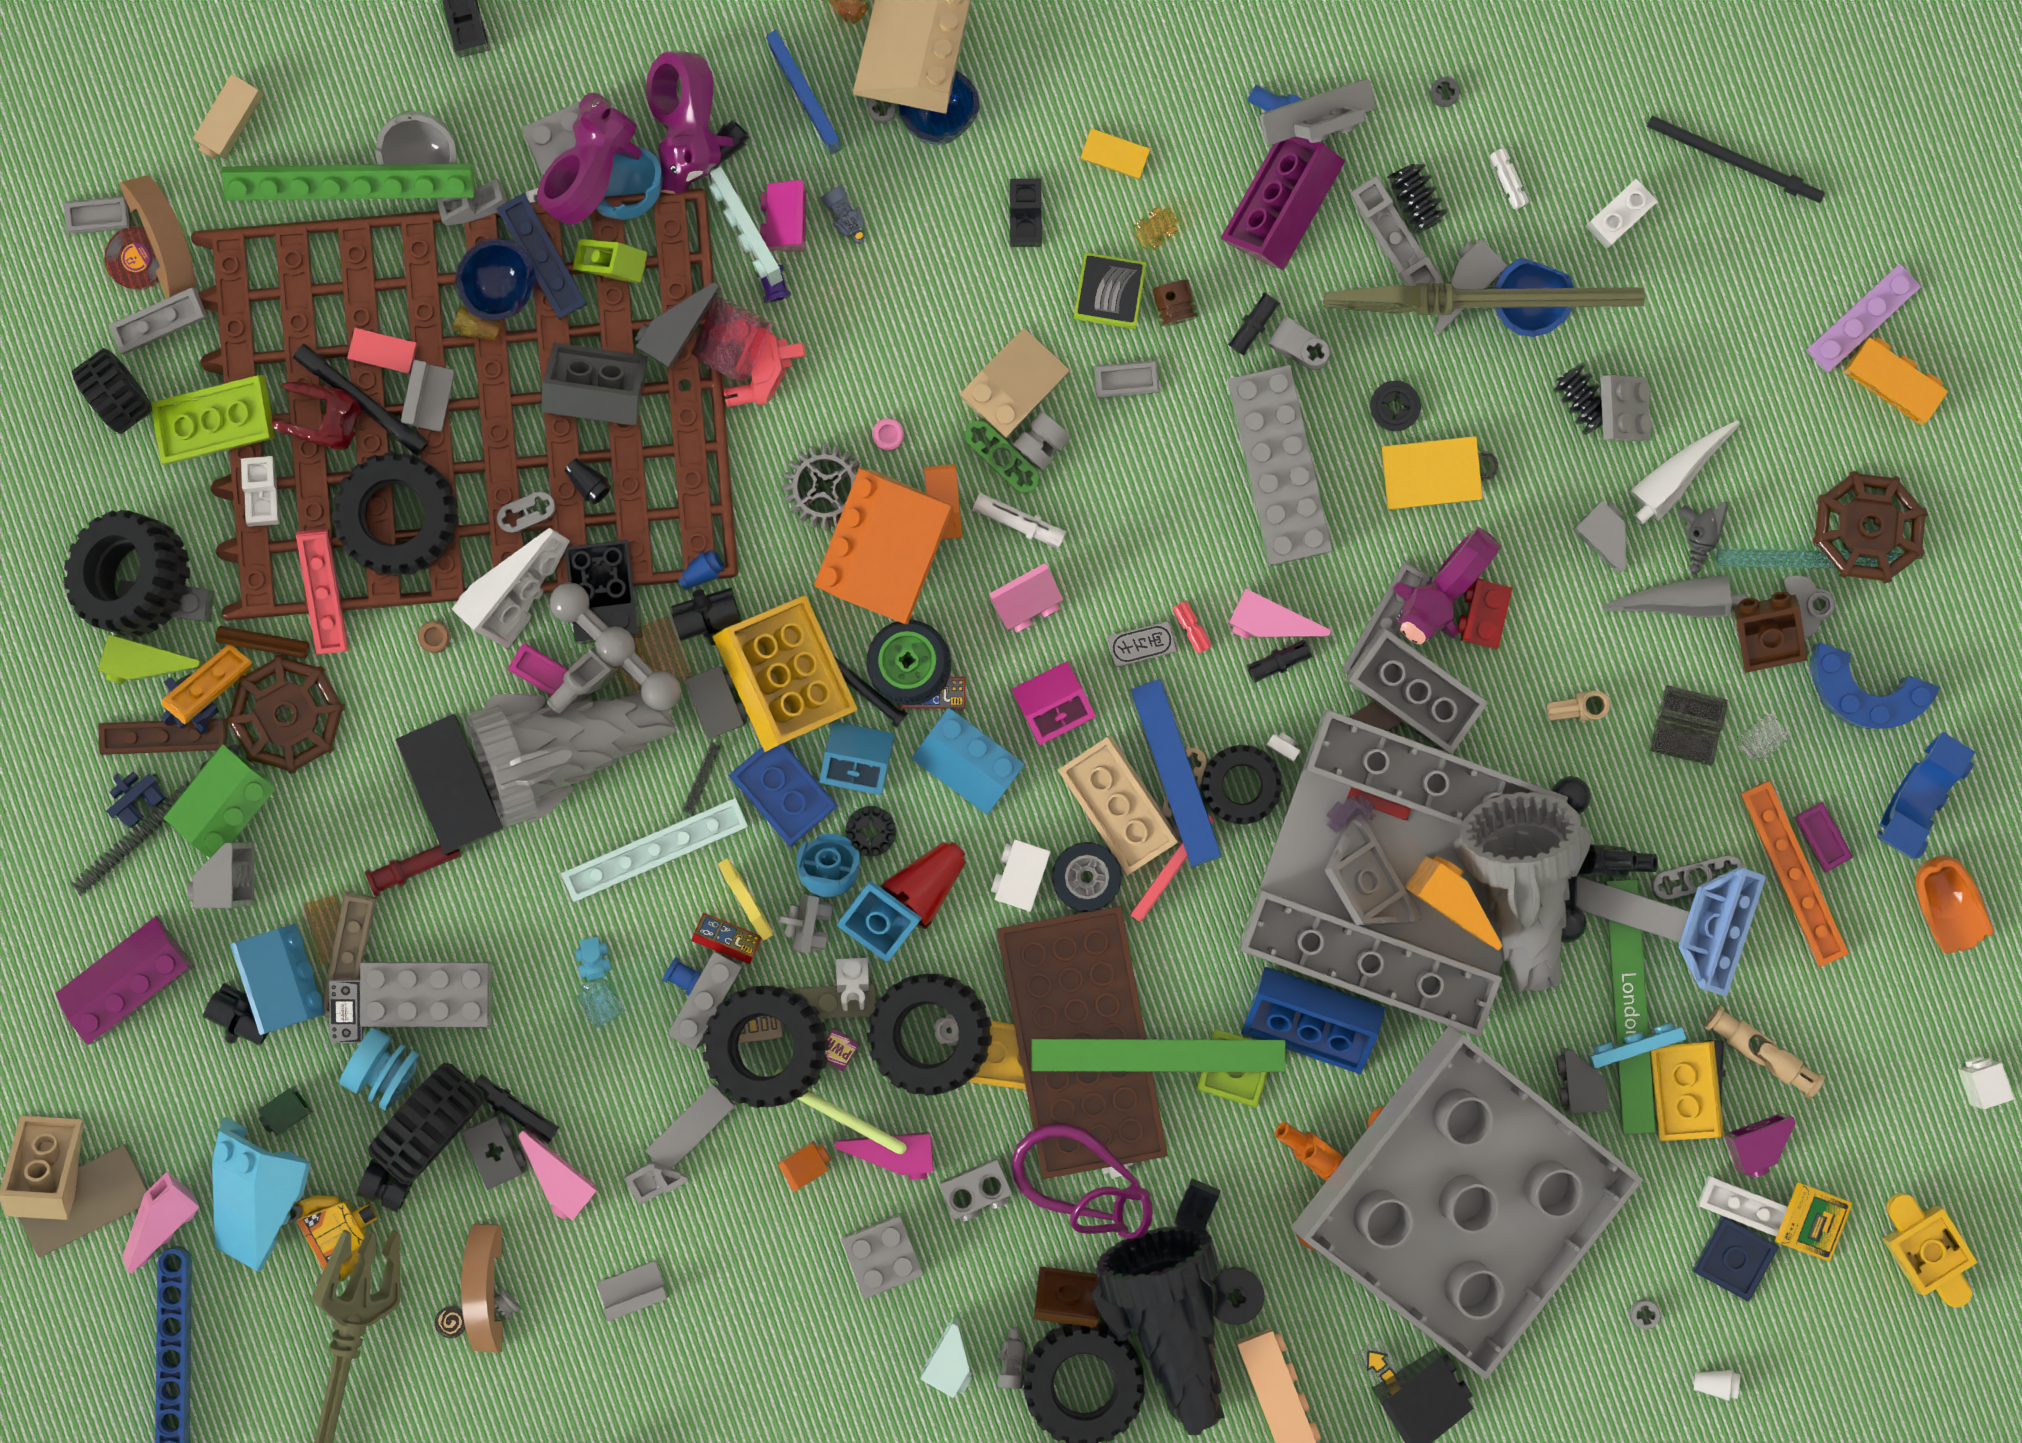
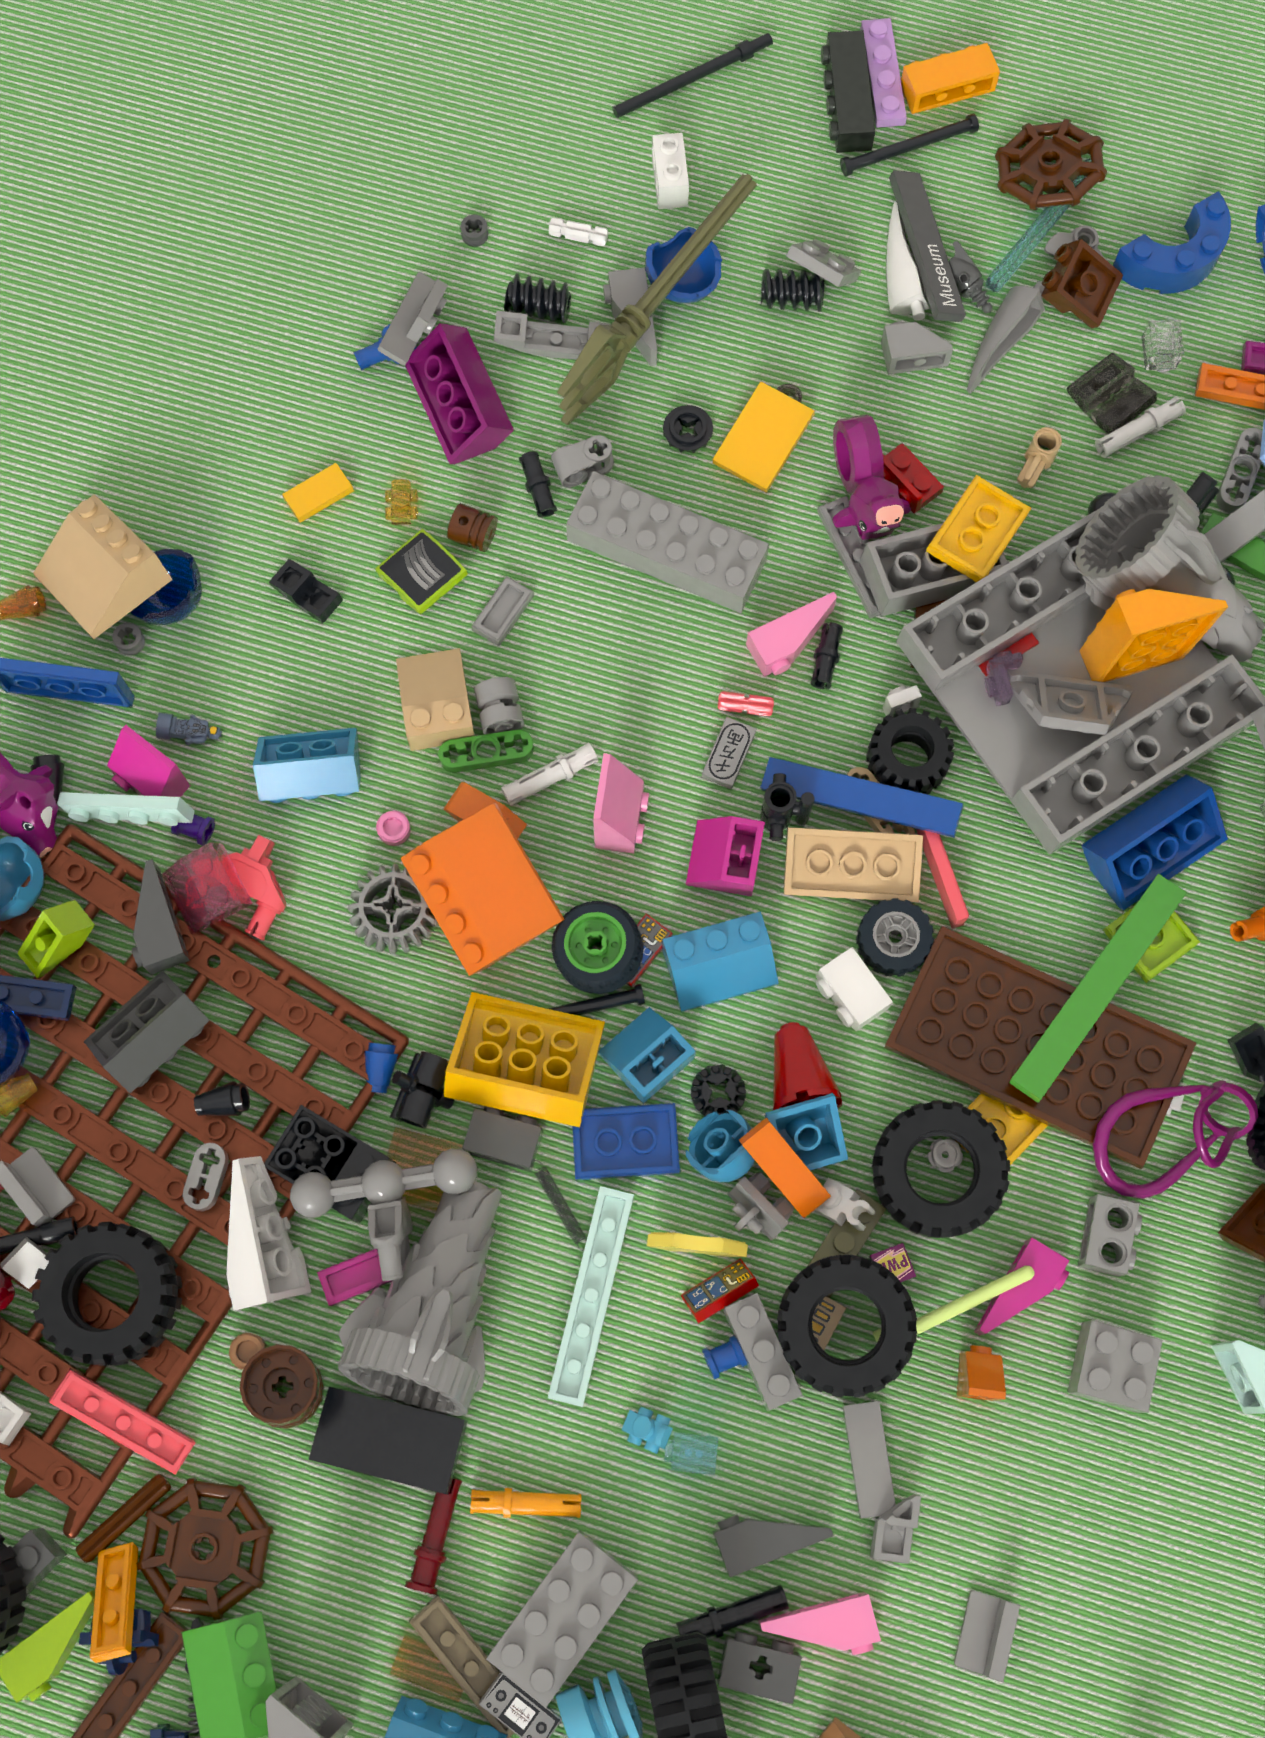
camera: 55 degrees left, 15 degrees down
none -> white tile [0,1237,49,1289]
none -> reddish brown wheel [239,1344,324,1429]
none -> slope [253,728,361,803]
none -> light orange pin [470,1488,581,1518]
none -> dark grey slope [712,1514,834,1577]
none -> orange tile [739,1117,831,1218]
none -> black pin [760,773,815,841]
none -> pearl dark grey brick [821,30,875,153]
none -> black bar [840,113,979,177]
none -> dark grey tile [889,170,966,322]
none -> yellow tile [926,475,1031,582]
none -> white pin [1095,396,1186,458]

